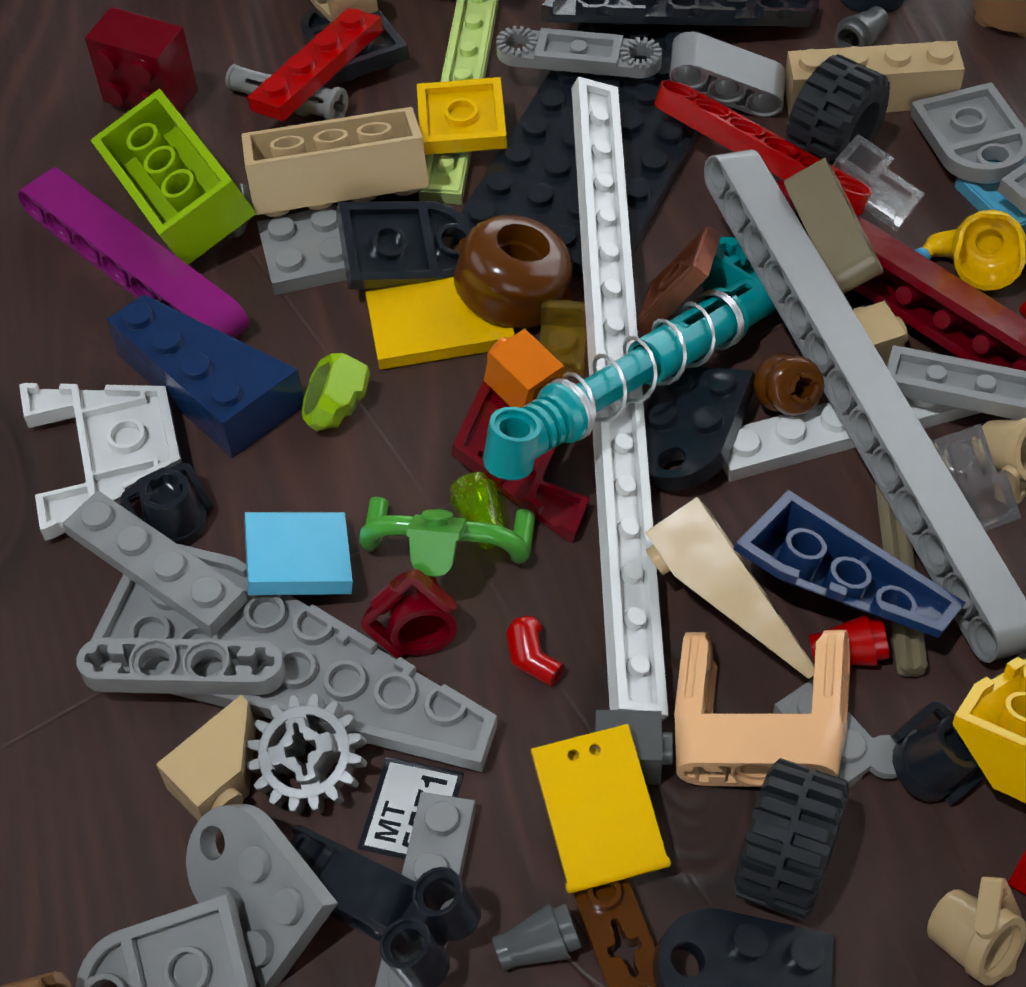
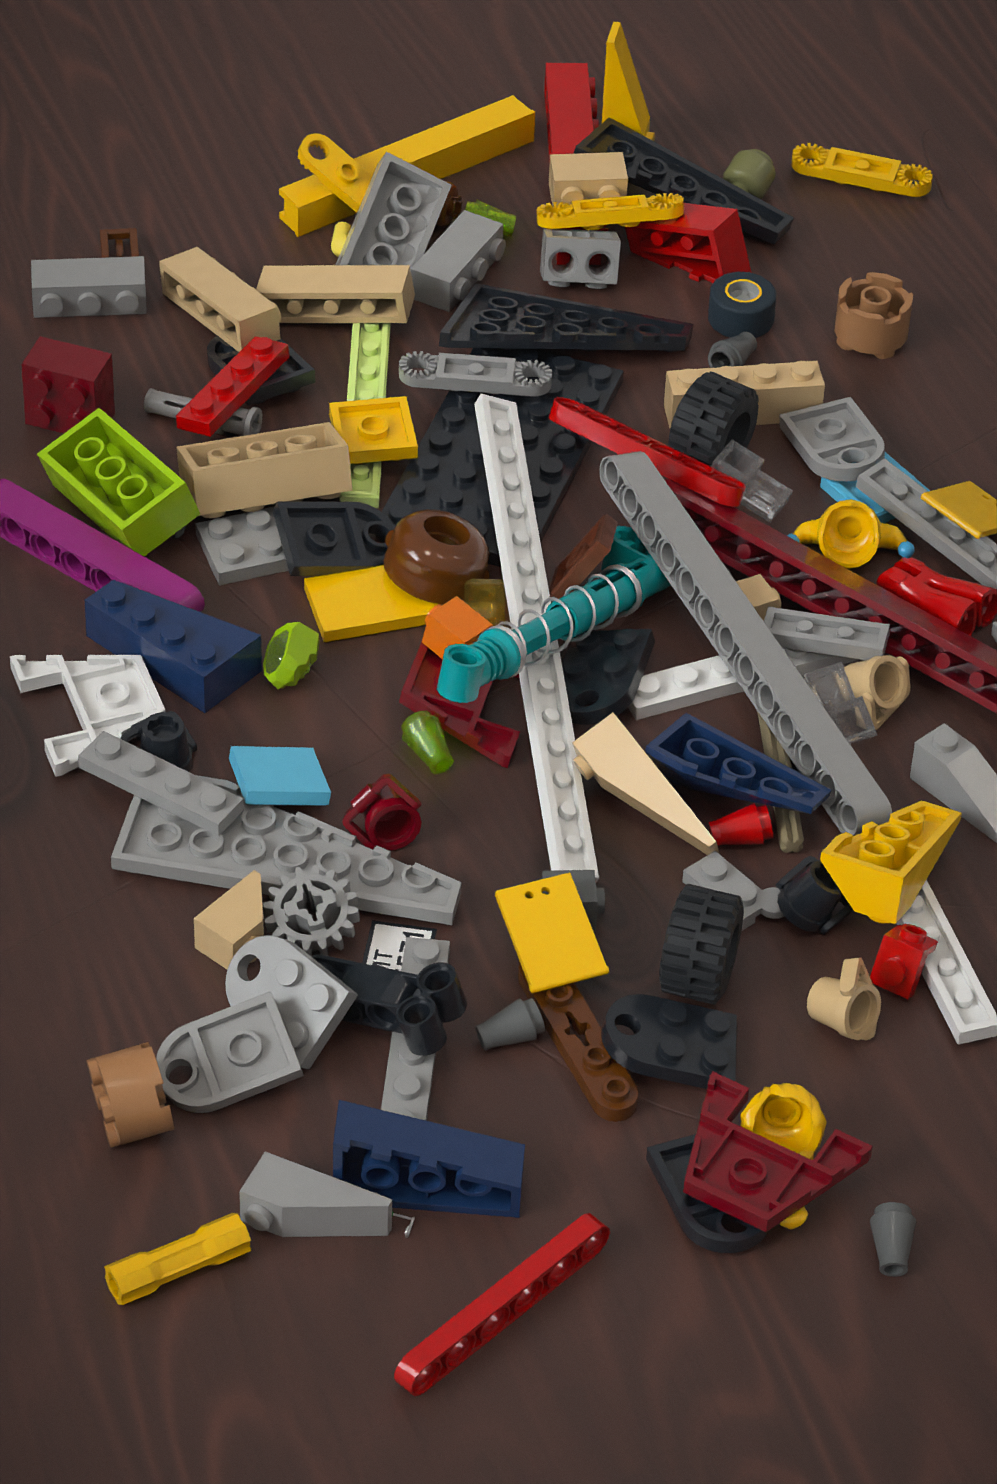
camera: 10 degrees left, 10 degrees down
light grey beam [76,637,286,695] -> none
bright green piece [359,497,535,577] -> none
red arm [506,615,565,687] -> none
light grey beam [669,32,786,117] -> none
light nougat connector [674,630,850,787] -> none
reddish brown piece [753,353,824,416] -> none
dark tan beam [784,157,884,294] -> none

